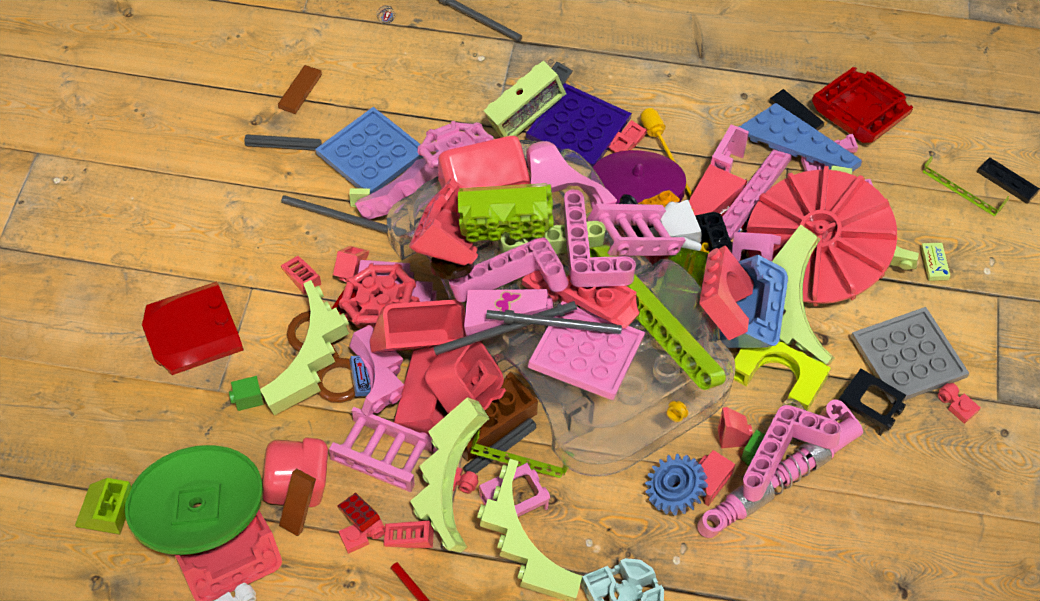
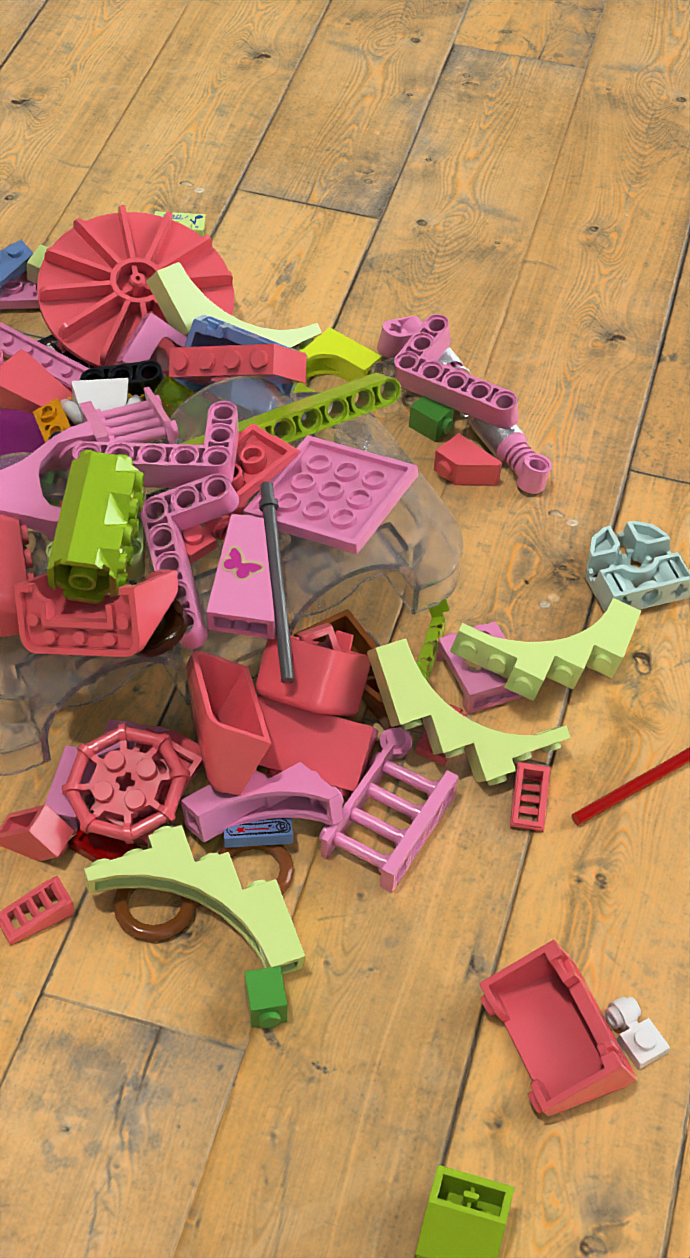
camera: 85 degrees left, 5 degrees down
bright green dish [125,445,263,555] -> none
red wedge [142,281,244,375] -> none
coral piece [262,437,328,507] -> none
dark orange tile [279,468,316,536] -> none
red tile [337,492,380,532] -> none
coral plate [339,519,385,554] -> none
dark grey bar [486,310,622,334] -> none
medium blue gear [645,454,708,516] -> none
yellow plate [667,401,689,422] -> none
coral slope [717,407,752,448] -> none
black window [839,368,906,436] -> none
light grey plate [851,307,969,405] -> none
lime piece [923,156,1009,216] -> none
coral plate [938,383,981,424] -> none
black tile [977,157,1040,204] -> none

